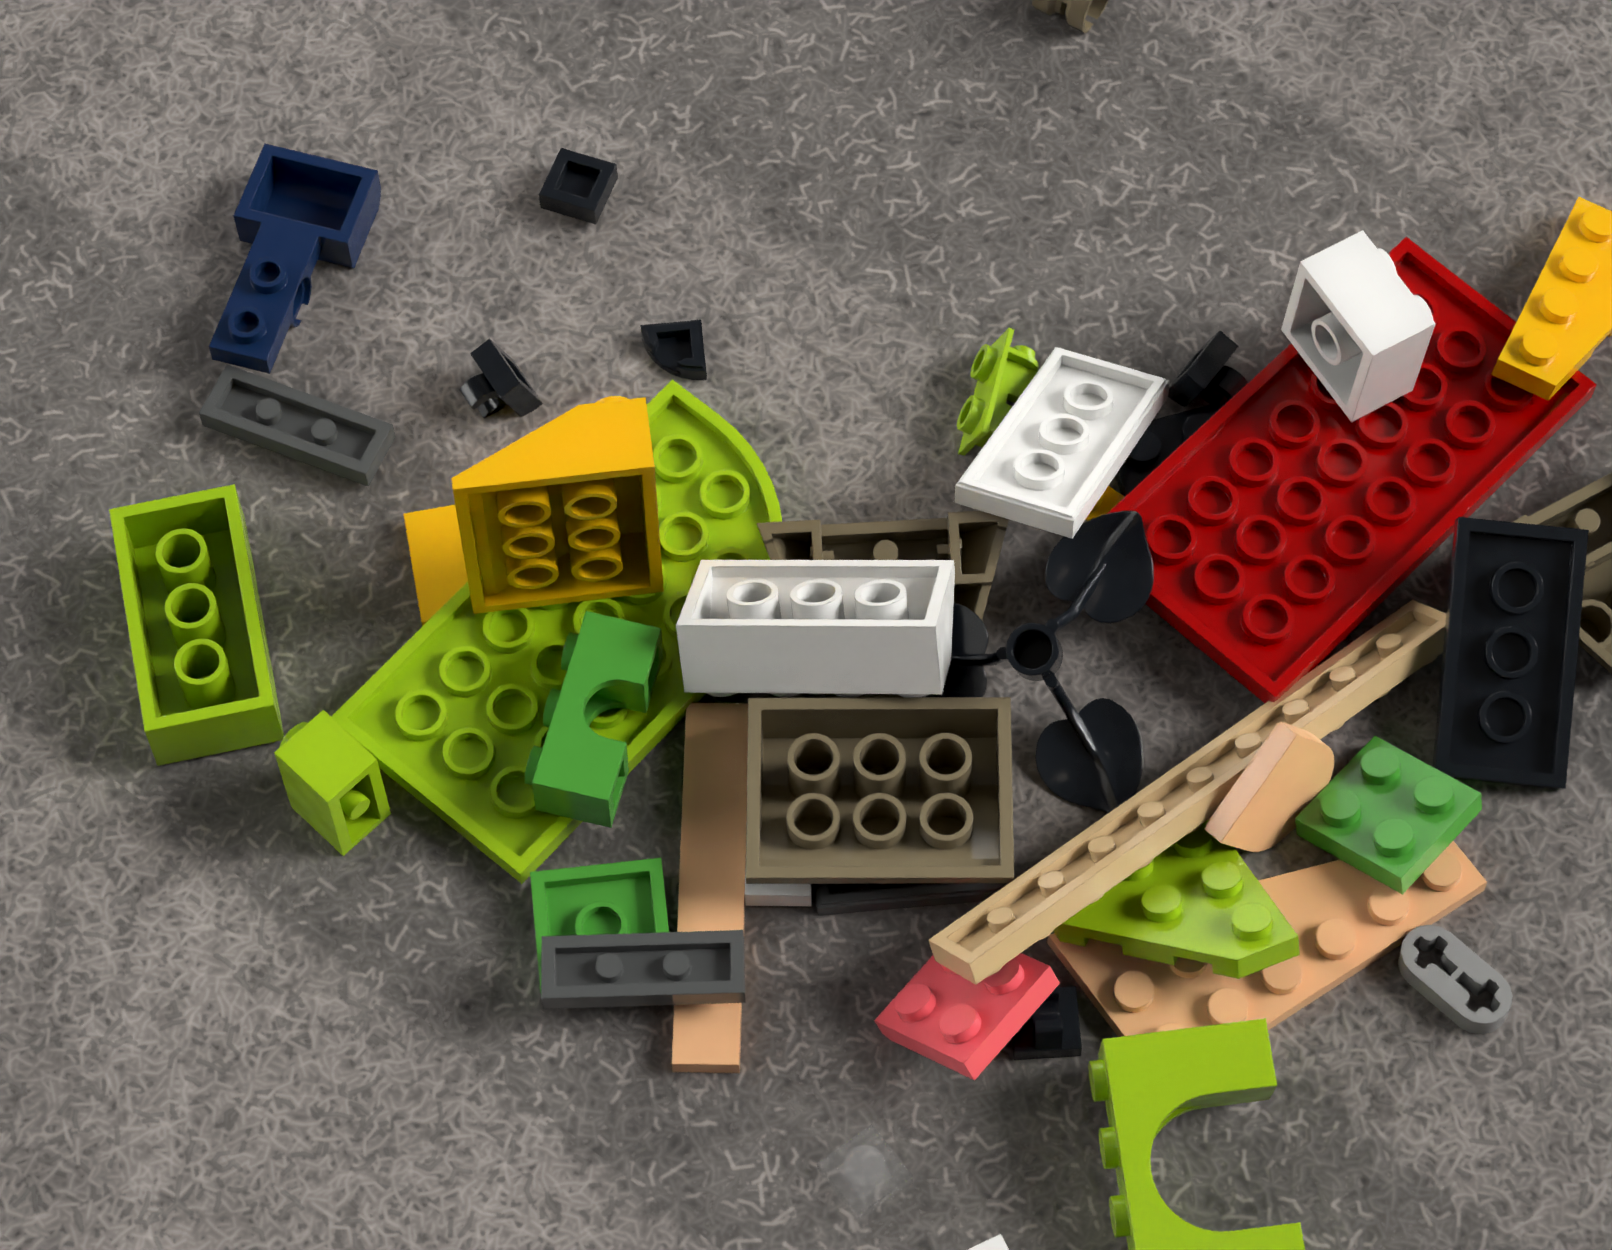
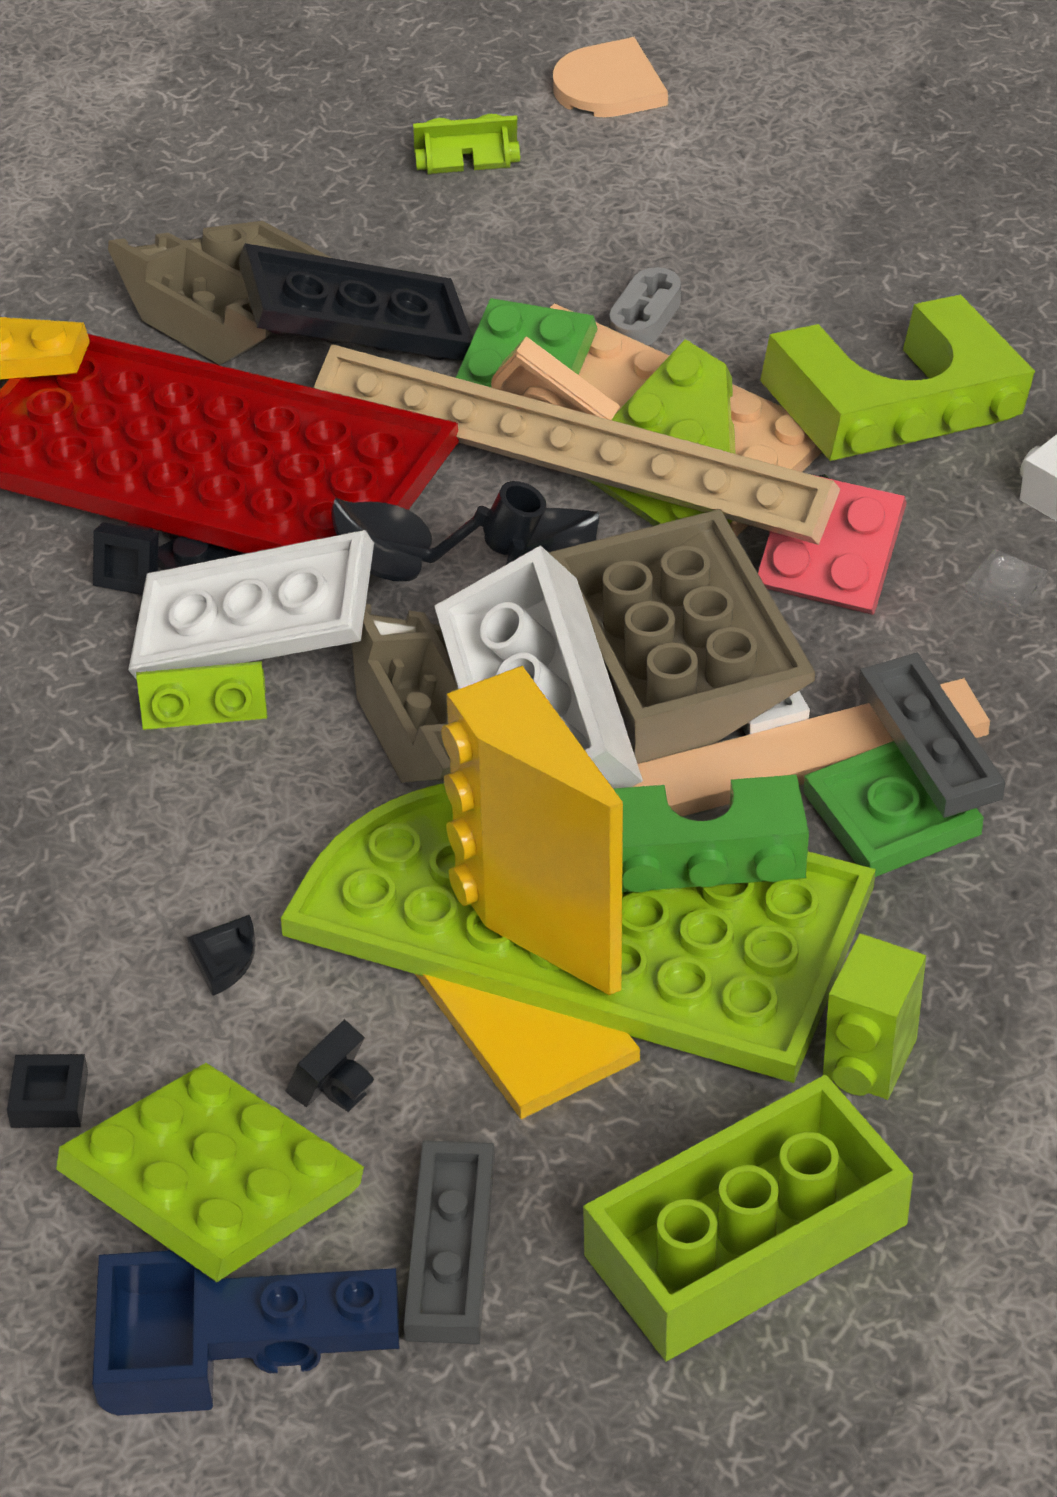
camera: 110 degrees left, 15 degrees down
white brick [1281,230,1436,422] -> none
none -> lime plate [56,1063,364,1282]

